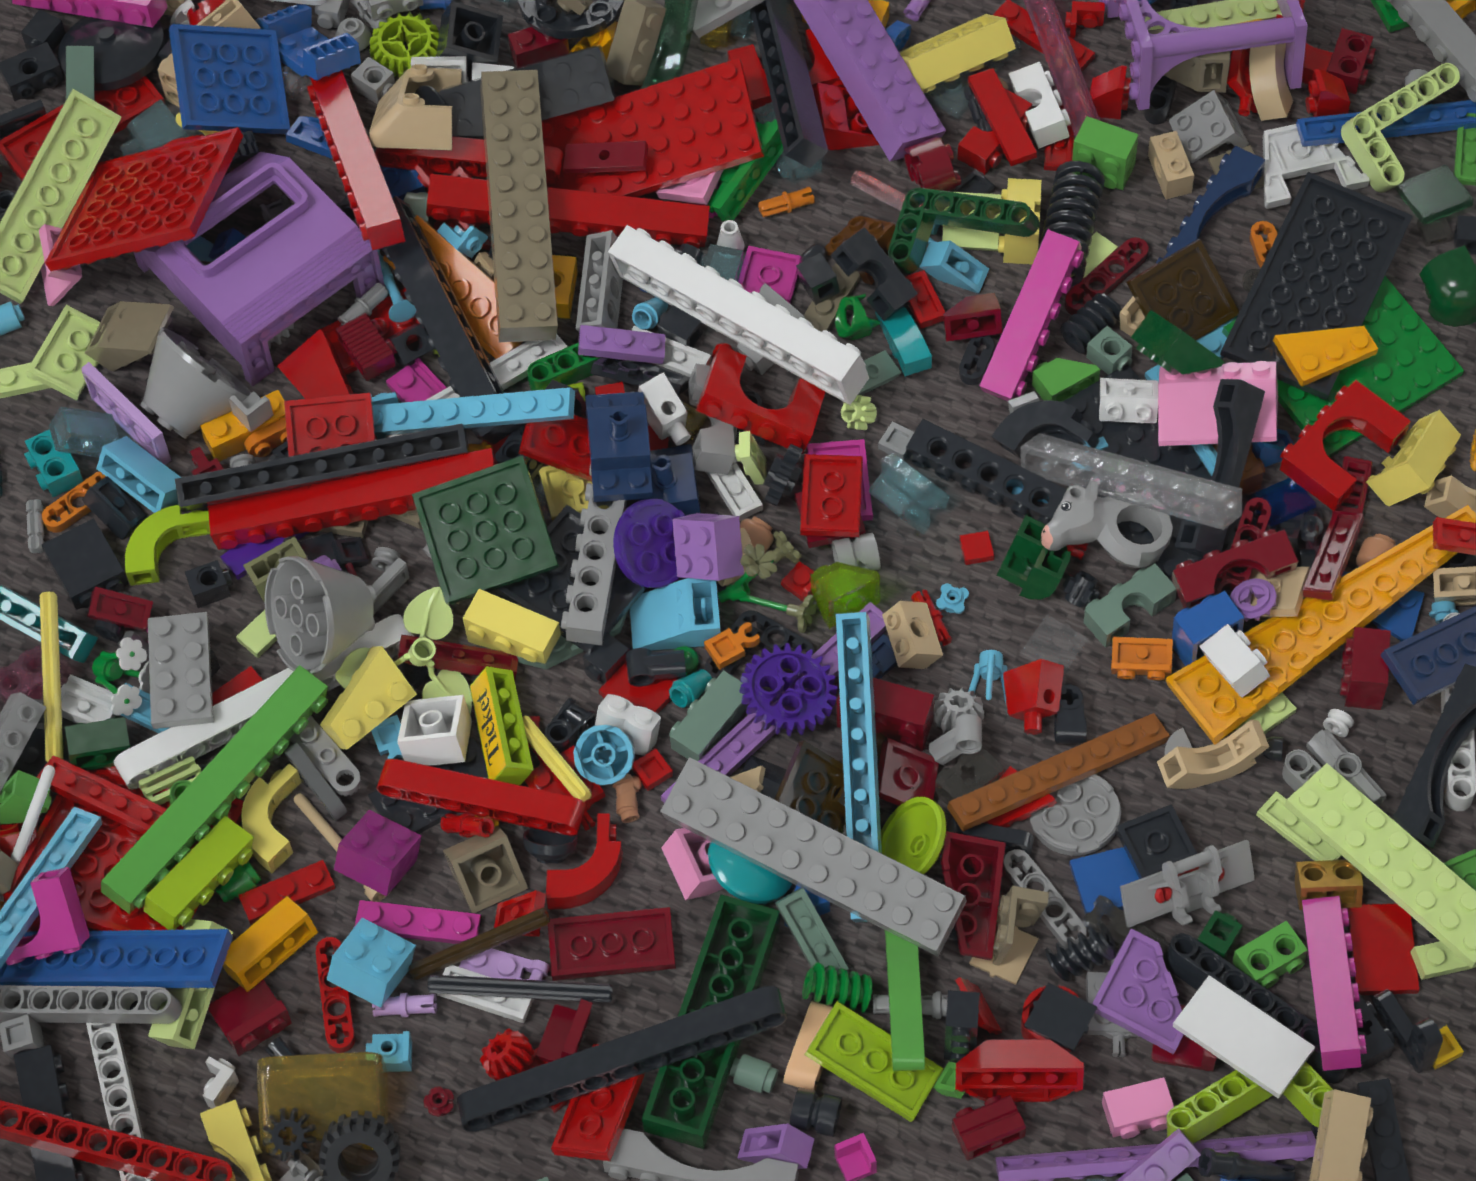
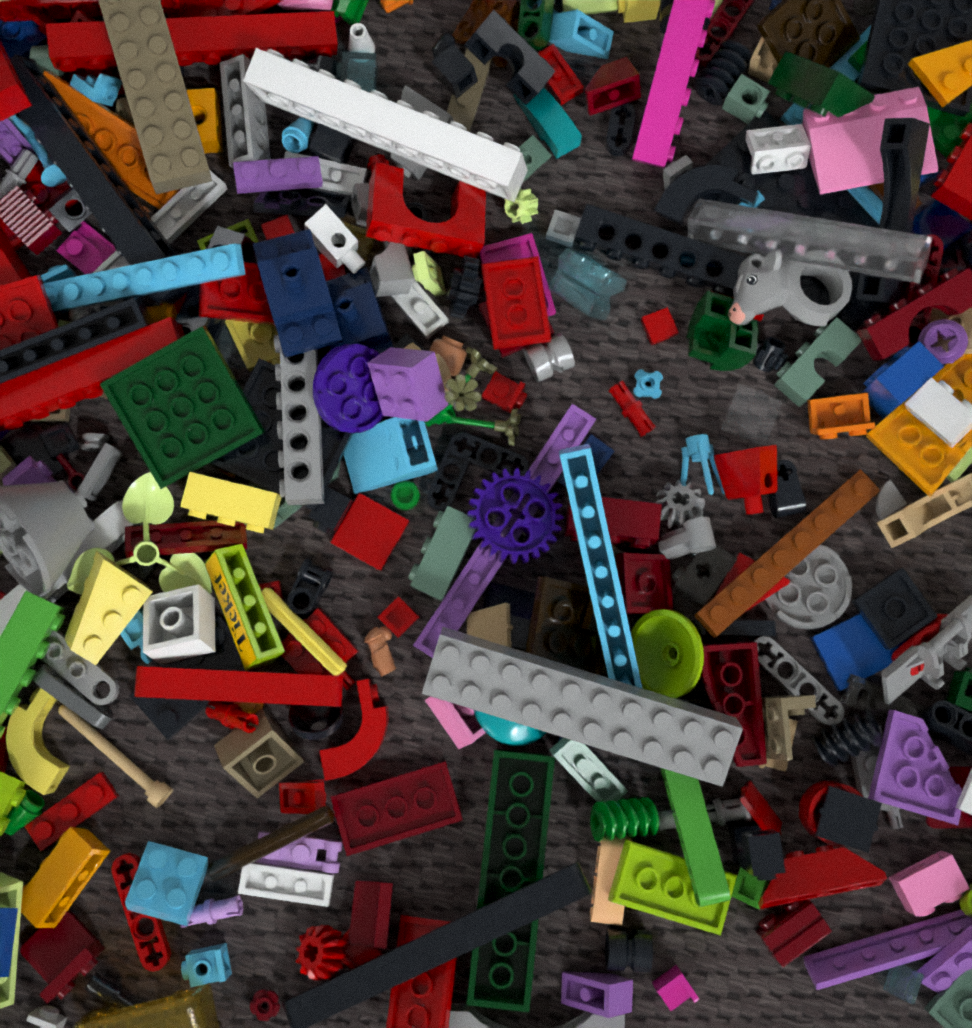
camera: 15 degrees left, 20 degrees up
magenta brick [334,810,422,896] -> none
dark pink plate [354,900,481,944] -> none
black axle [427,975,613,1002] -> none
green beam [527,342,601,391] -> none
medium azure cylinder [573,724,635,785] -> none
white brick [595,694,661,755] -> none
black piece [626,648,686,687] -> none
teal cone [669,669,712,708] -> none
orange plate [704,622,760,670] -> none
sand green brick [730,1054,779,1094] -> none
dark pink tile [738,246,801,304] -> none
clear neon green slope [811,562,880,629] -> none
green piece [835,294,880,340] -> none
tan brick [882,601,943,669] -> none
bright green slope [1032,358,1100,402] -> none

